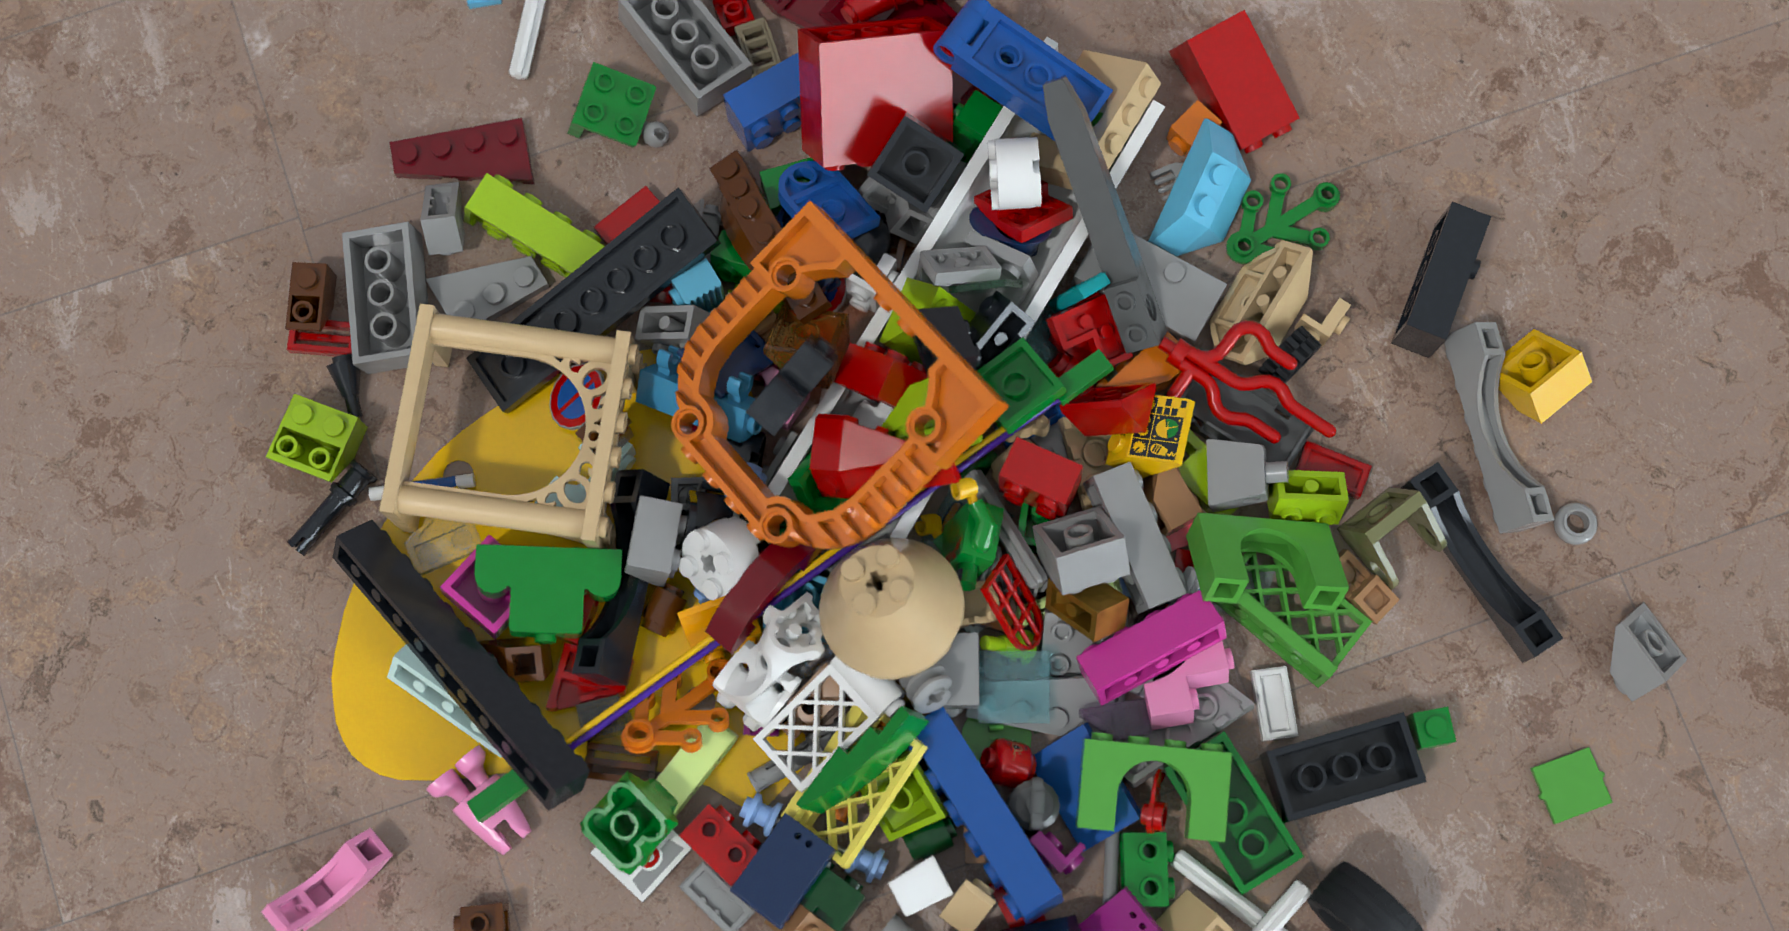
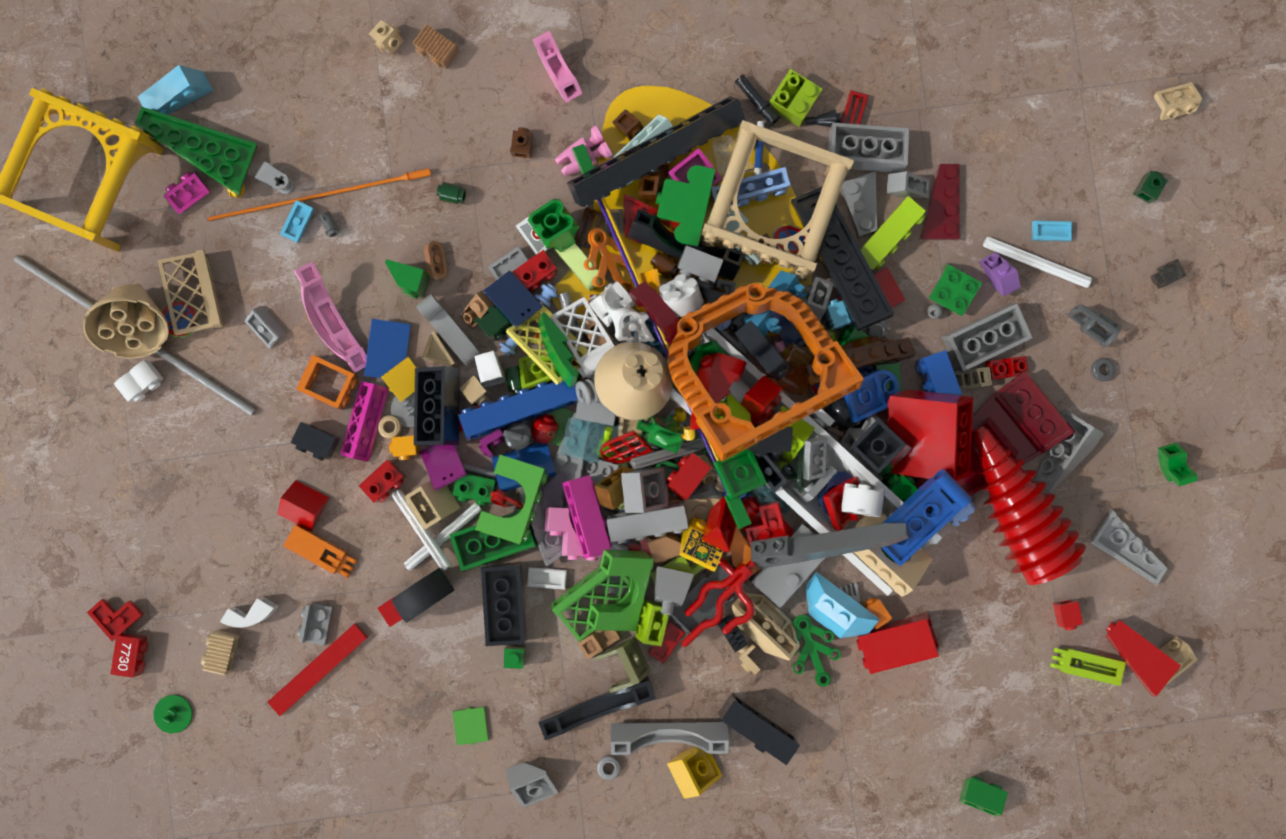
camera: 100 degrees right, 10 degrees up
reddish brown slope [285,262,337,332] -> none
teal tile [1049,272,1111,314] -> none
none -> reddish brown bracket [612,109,644,142]
none -> light blue brick [710,167,790,207]
none -> medium lavender slope [979,252,1020,296]

